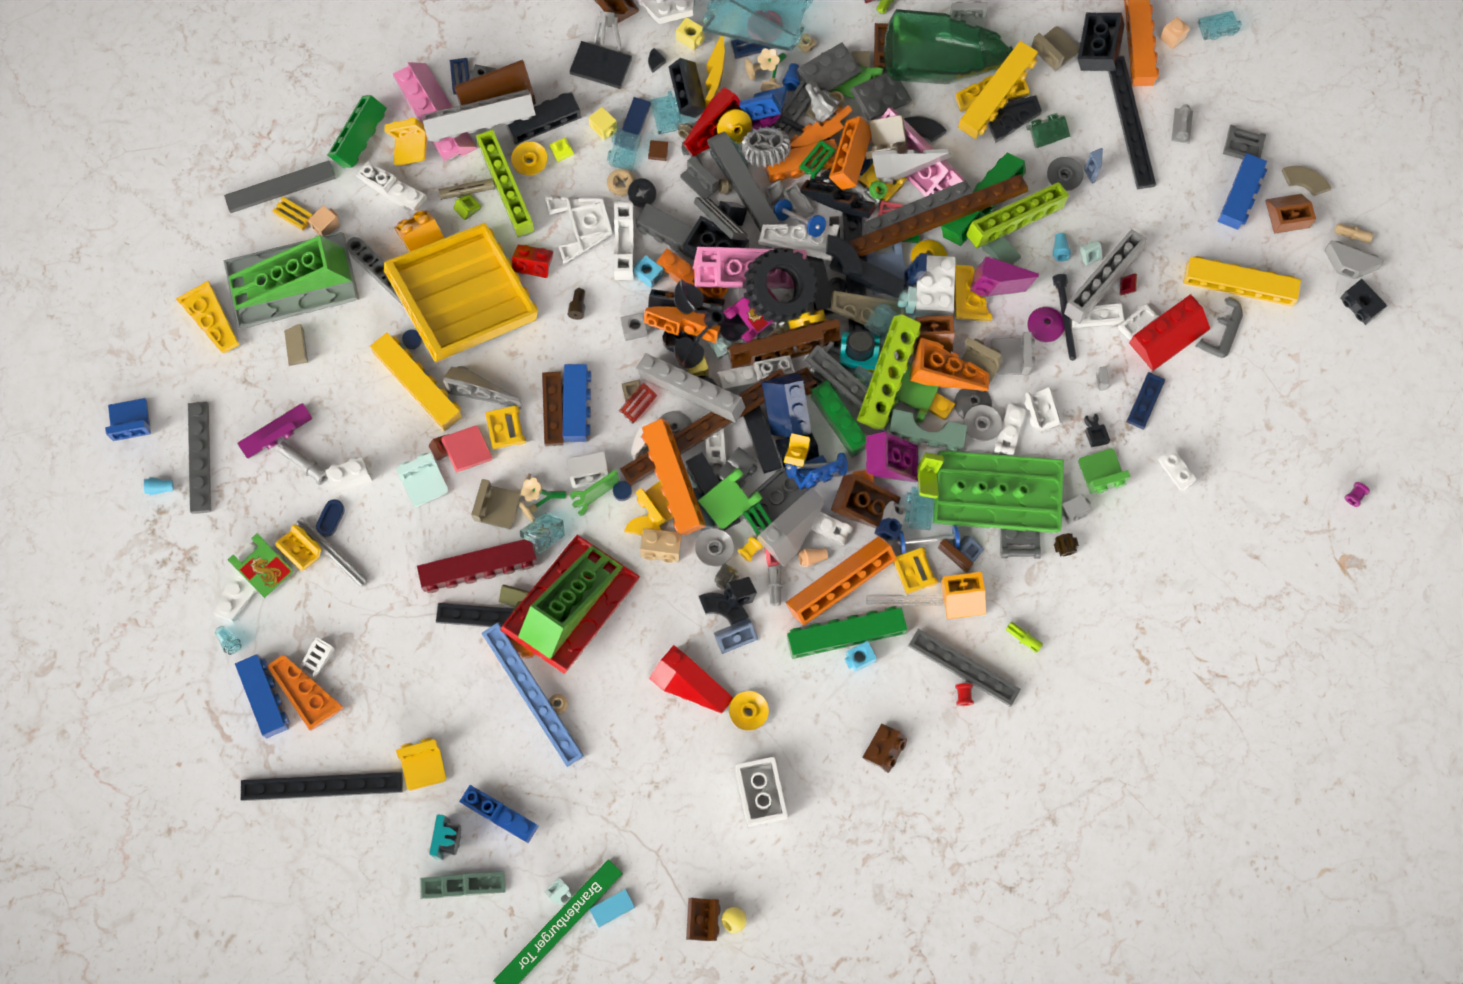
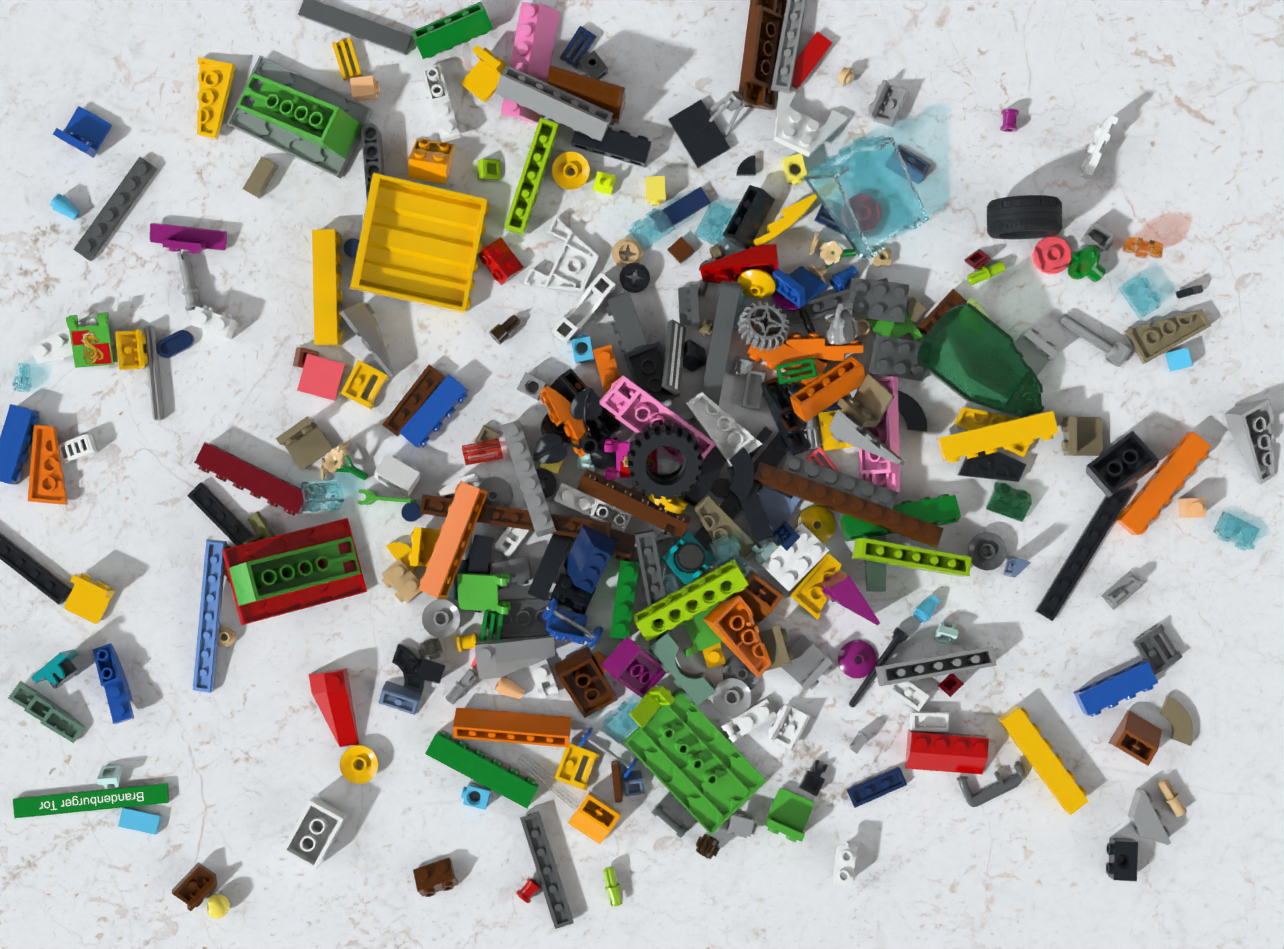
camera: 45 degrees right, 15 degrees up
light aqua bracket [396,453,448,507] -> none
dark tan pin [438,178,495,200] -> none
blue axle [773,199,826,237] -> none
yellow slope [784,434,810,467] -> none
bright green plate [869,180,887,199] -> none
leg [874,501,906,541] -> none

